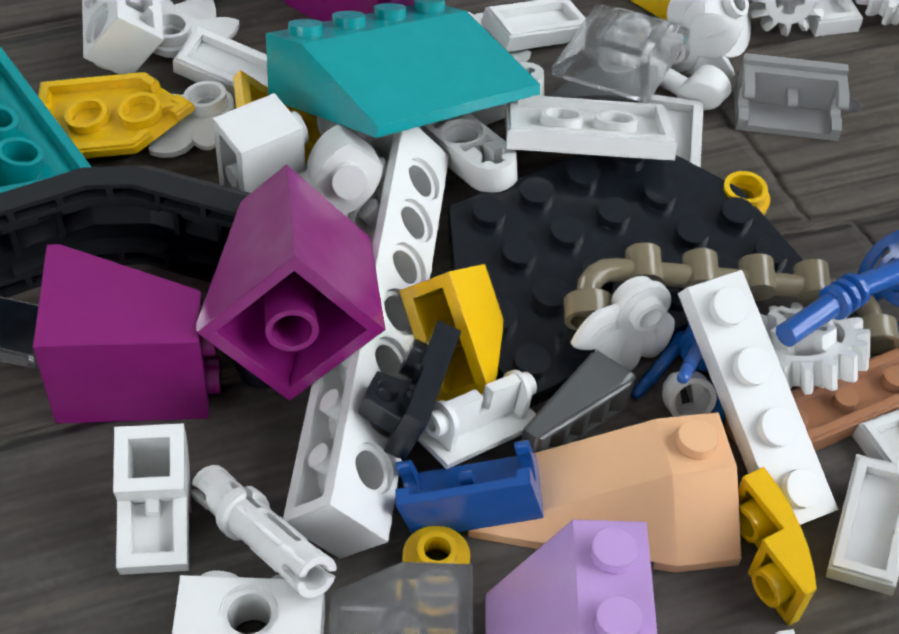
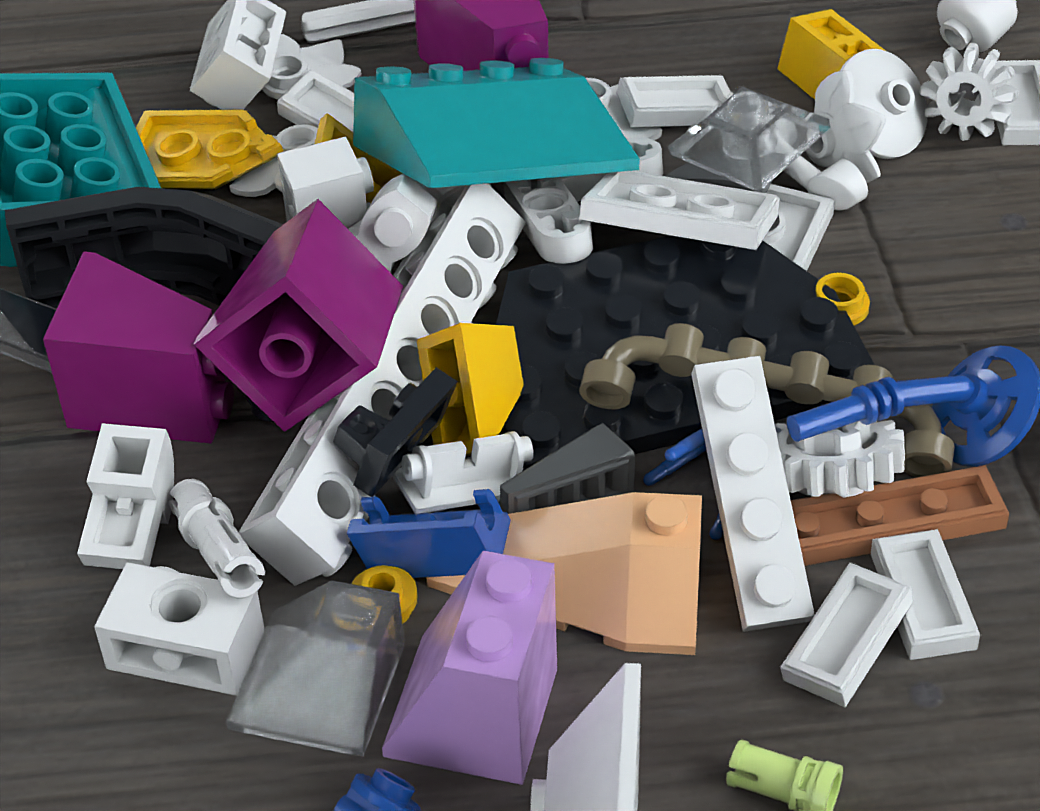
camera: 20 degrees right, 5 degrees down
white plate [571,276,675,371] -> none
white hinge [662,371,716,417] -> none
light grey hinge [734,53,850,141] -> none
yellow slope [738,466,817,626] -> none

